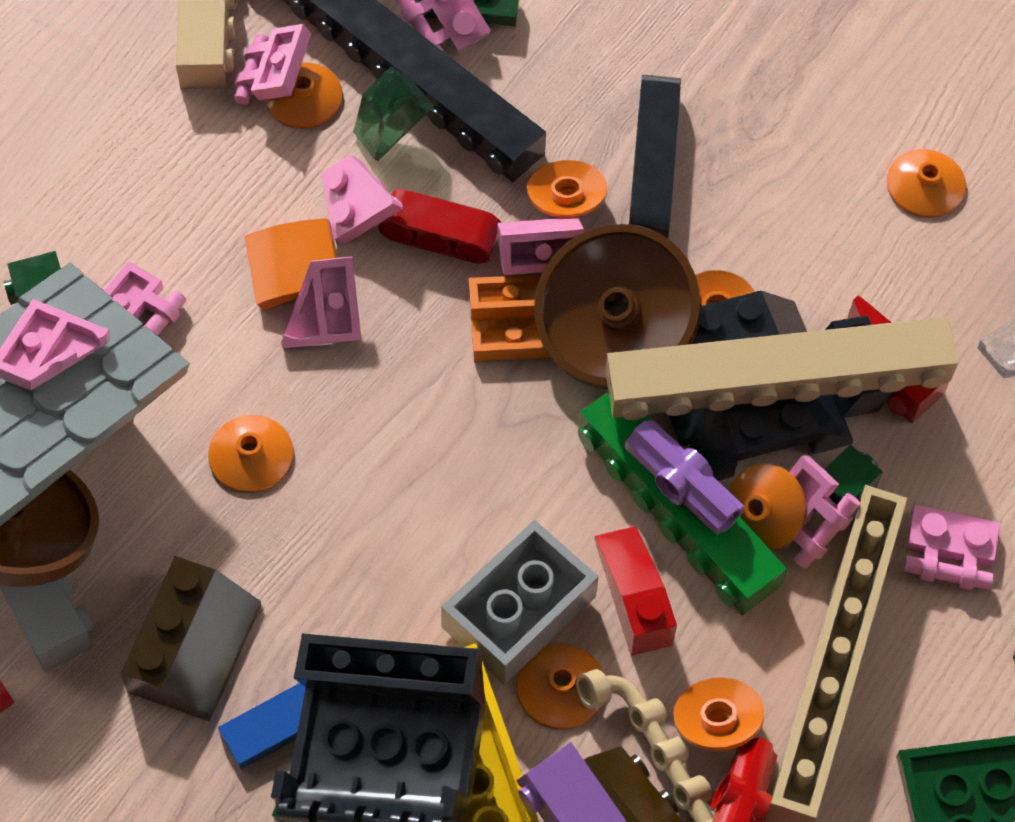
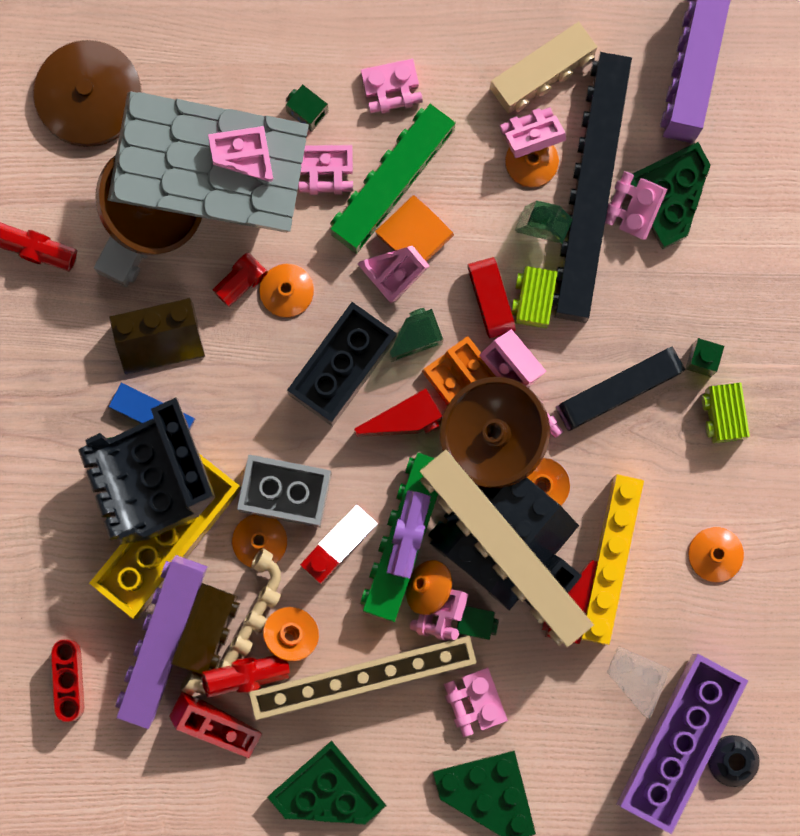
camera: 55 degrees right, 20 degrees up
bright pink wing [321,155,403,245] -> none
orange dish [527,160,607,218] -> none
none -> red piece [212,252,268,307]
none -> black brick [287,302,397,427]
none -> green brick [330,103,456,254]
none -> red slope [354,388,443,437]
none -> bright pink plate [361,59,423,114]
none -> clear green slope [390,308,443,362]
none -> lime brick [511,266,557,329]
none -> yellow brick [581,474,644,645]
none -> dark green brick [685,338,724,377]
none -> lime brick [702,382,750,444]

